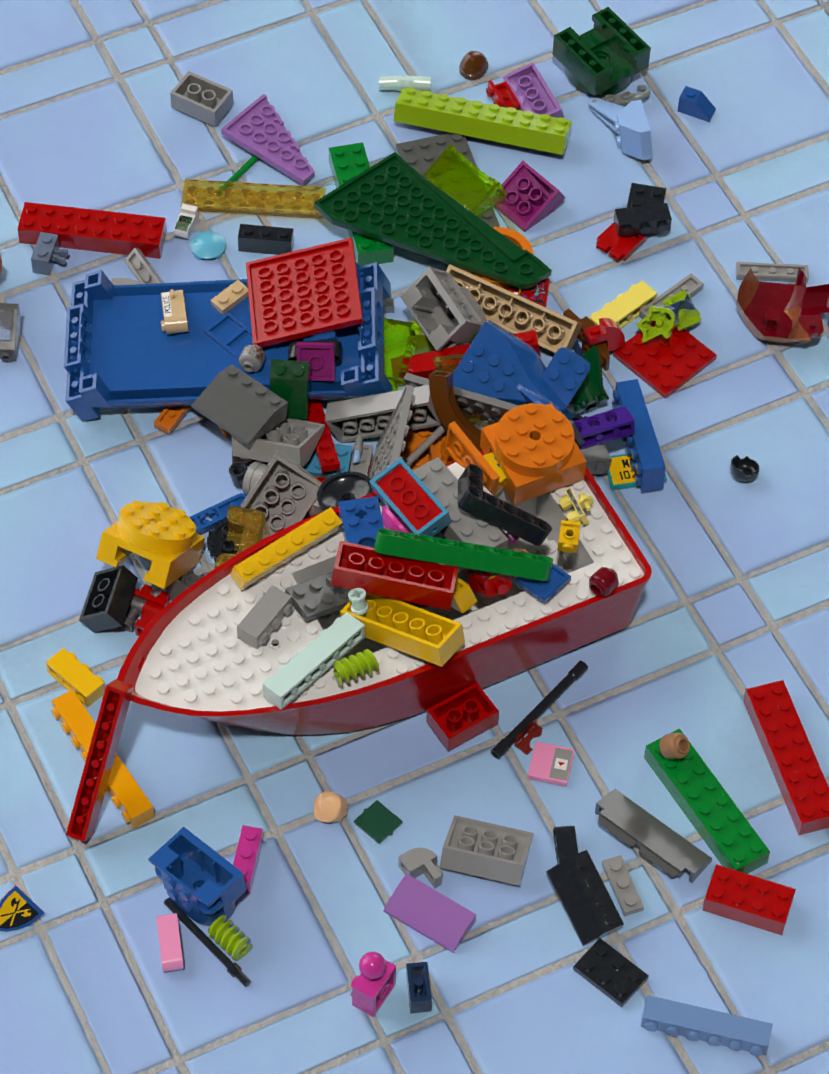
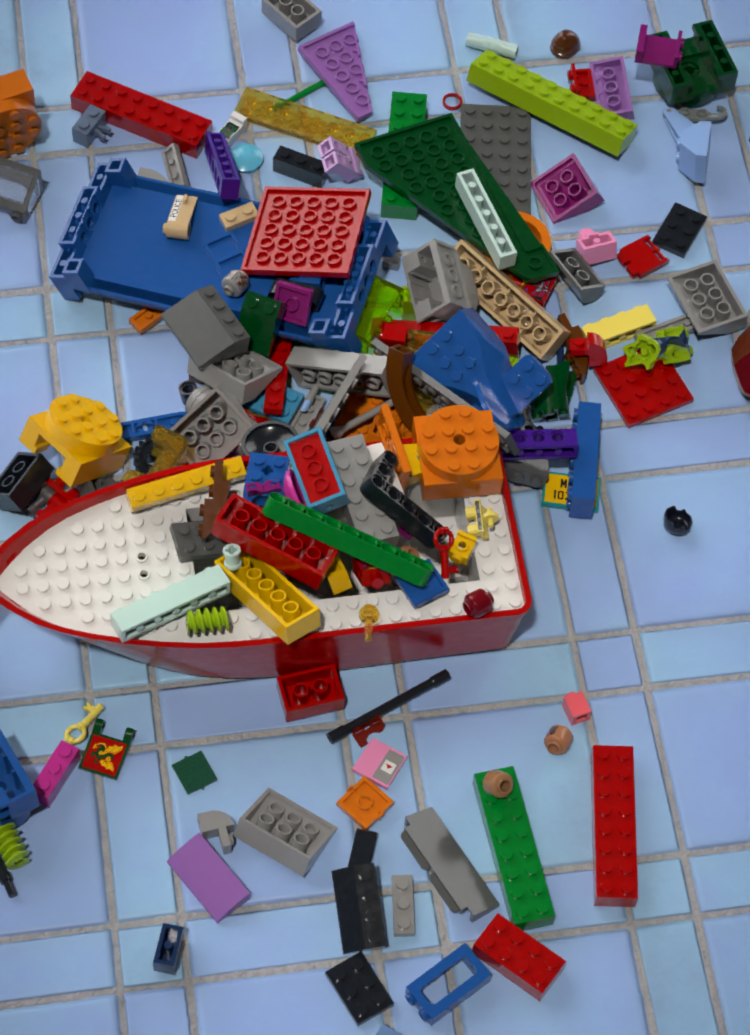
camera: 15 degrees right, 5 degrees up
light grey brick [237,585,293,649] -> none
light nougat hair [313,791,348,823] -> none
dark pink brick [351,952,396,1017] -> none
clear neon green windscreen [422,143,508,217] -> none
black brick [614,203,672,237] -> none
none -> light yellow piece [64,702,104,745]
none -> flag [78,718,135,781]
none -> reddish brown slope [198,460,230,542]
none -> dark purple brick [204,132,240,201]
none -> magenta piece [245,479,282,497]
none -> lavender hips [317,136,364,183]
none -> orange plate [336,775,394,830]
none -> clear yellow plate [359,604,379,643]
none -> blue piece [405,943,492,1026]
none -> red piece [433,527,459,579]
none -> red piece [442,93,462,111]
none -> light aqua brick [455,168,517,270]
none -> nougat head [544,725,573,755]
none -> dark grey slope [549,248,606,303]
none -> coral brick [562,691,592,726]
none -> bright pink brick [576,228,617,265]
none -> magenta panel [634,24,685,69]
none -> light grey slope [666,259,748,335]

